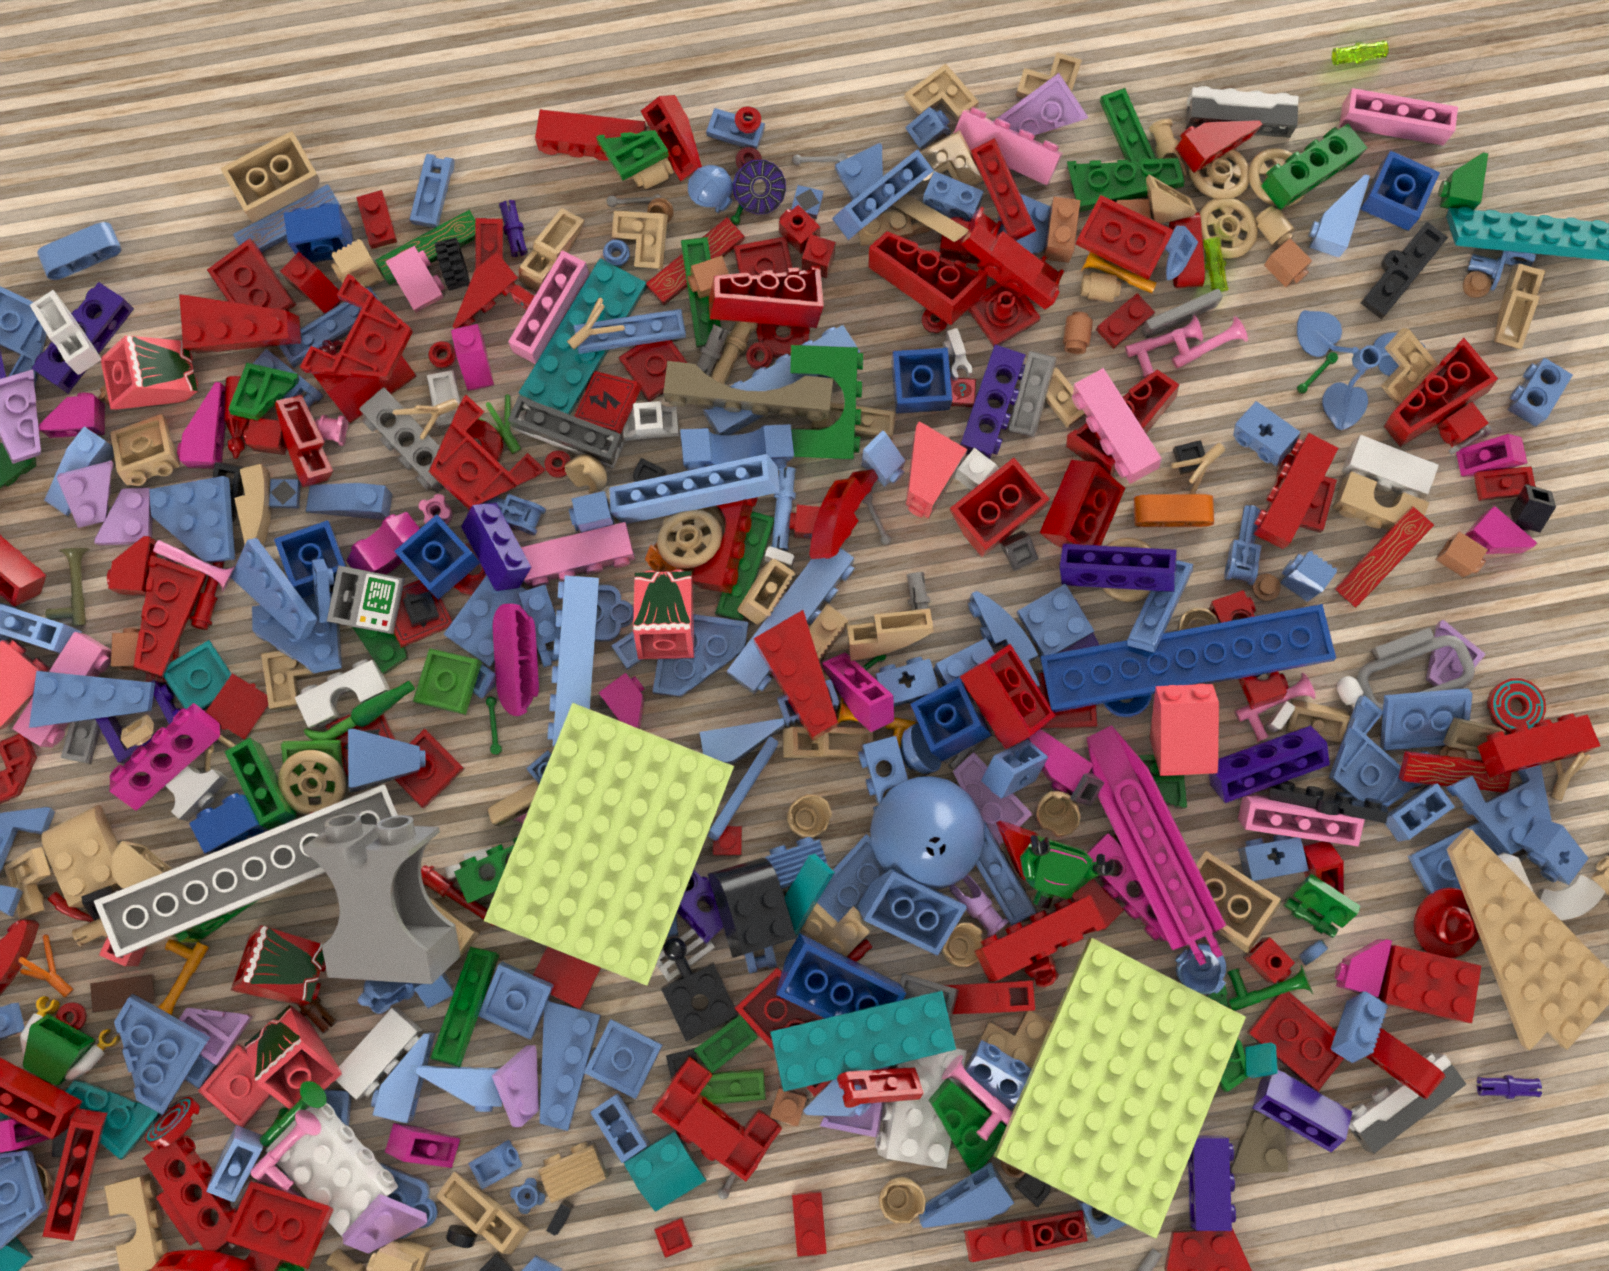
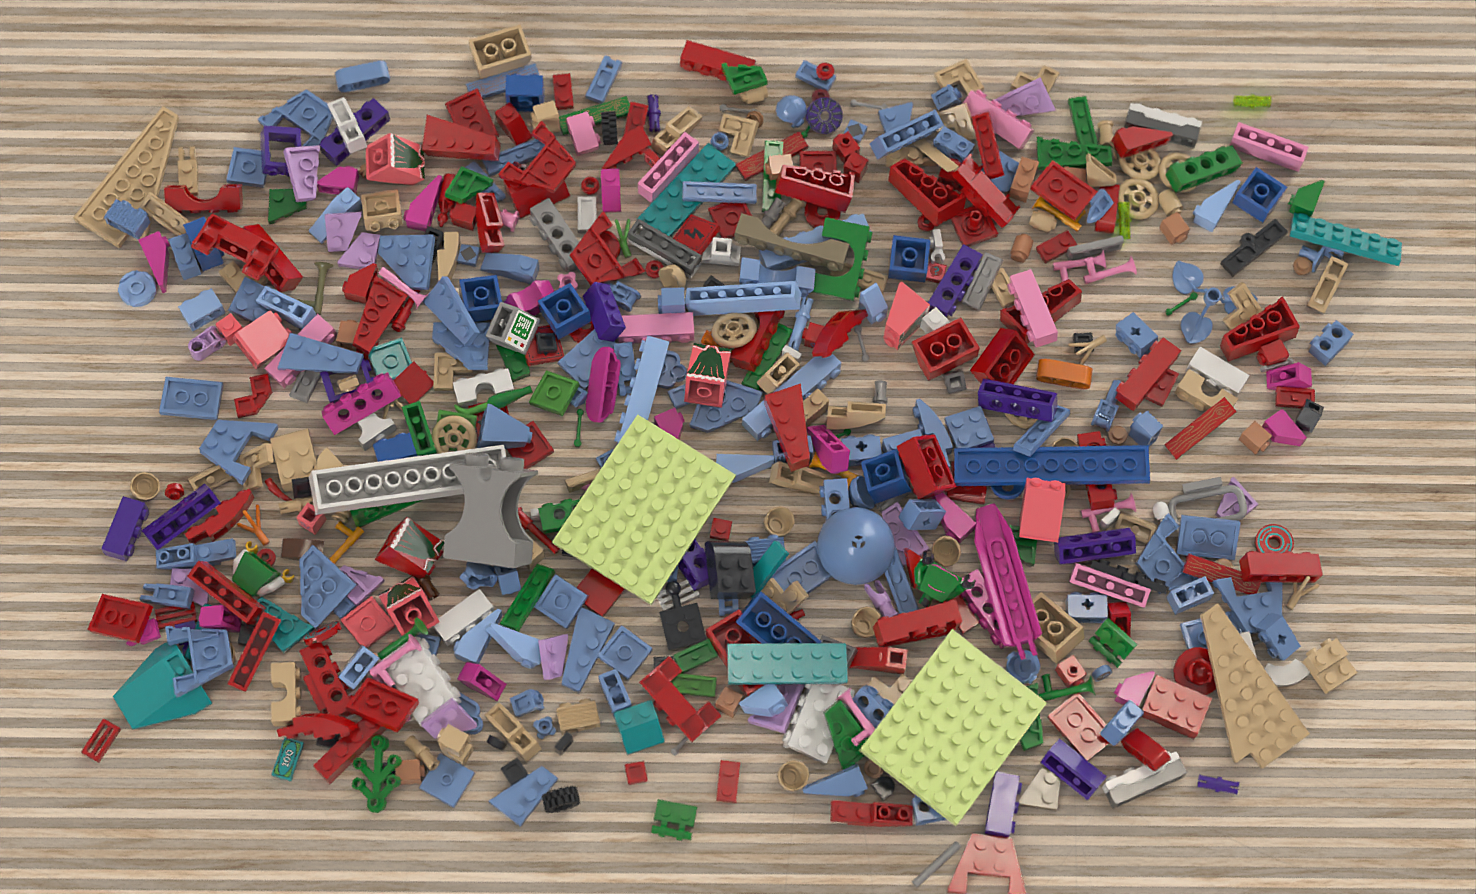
camera: 10 degrees right, 10 degrees down
medium blue plate [312,559,334,623] -> none
tan plant [393,398,458,440] -> none
tan plant [567,298,625,350] -> none
red slope [640,95,702,181] -> none
medium blue tile [707,736,779,841] -> none
red plate [746,342,773,370] -> none
red plate [837,1067,924,1108] -> none
medium blue slope [858,869,967,956] -> none
red piece [1025,955,1059,988] -> none
flat silver slope [1070,773,1105,807] -> none
teal tile [1245,1042,1278,1078] -> none
dark tan tile [1443,717,1505,753] -> none

